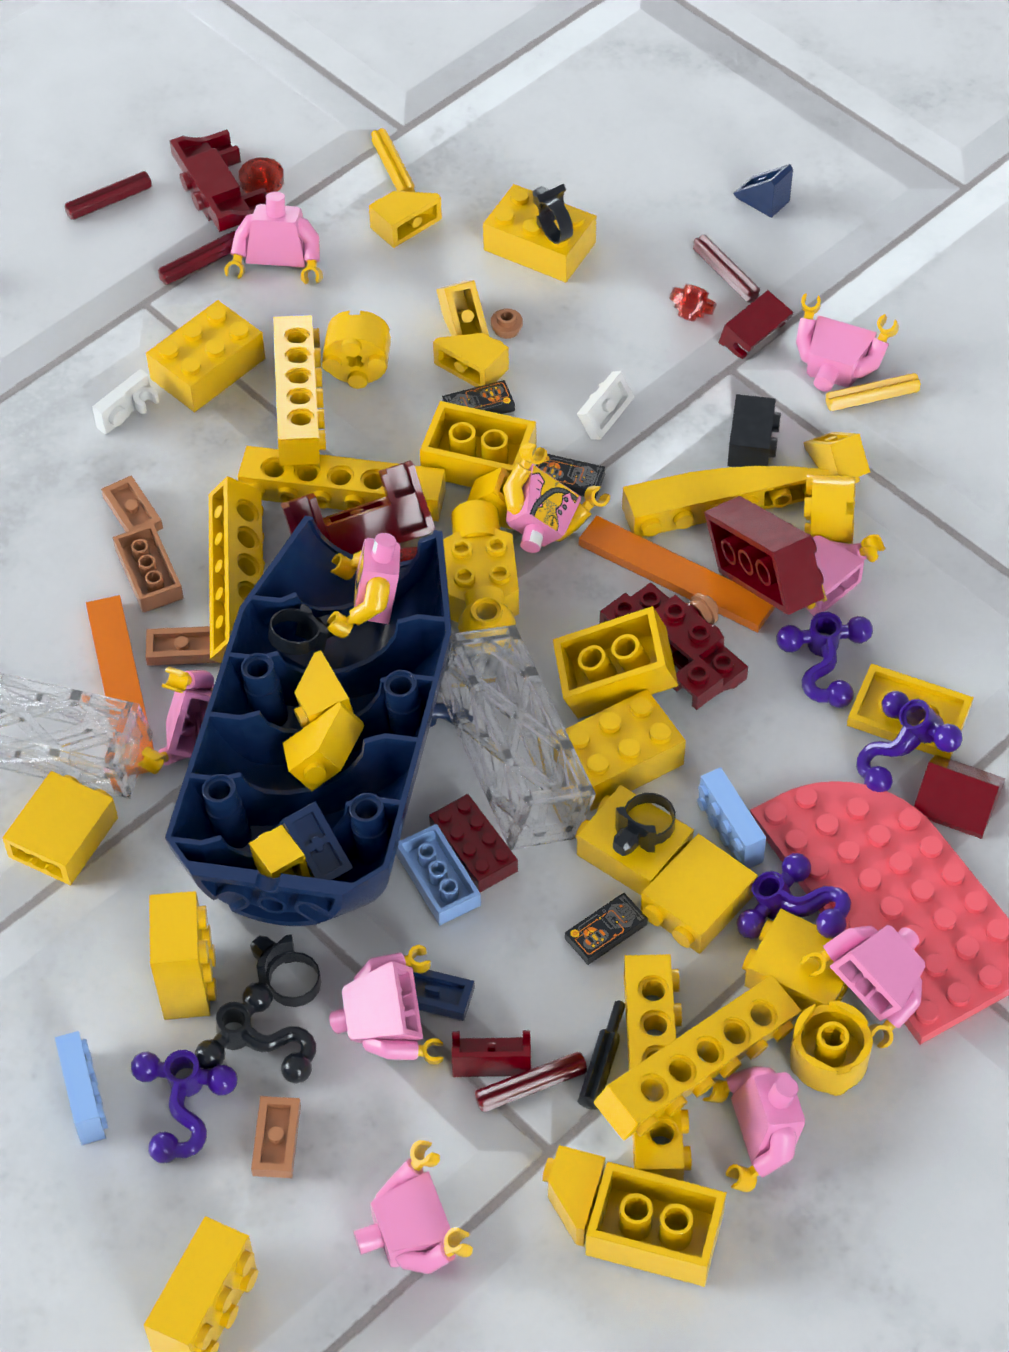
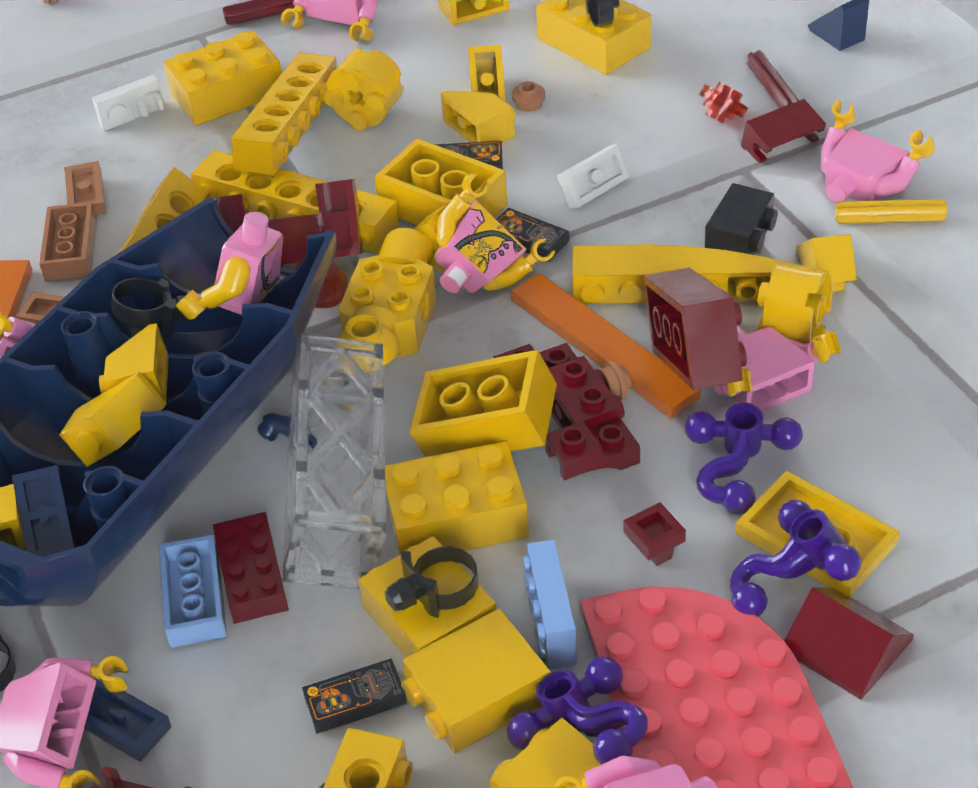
camera: 20 degrees right, 10 degrees down
none -> dark red tile [623,502,686,566]

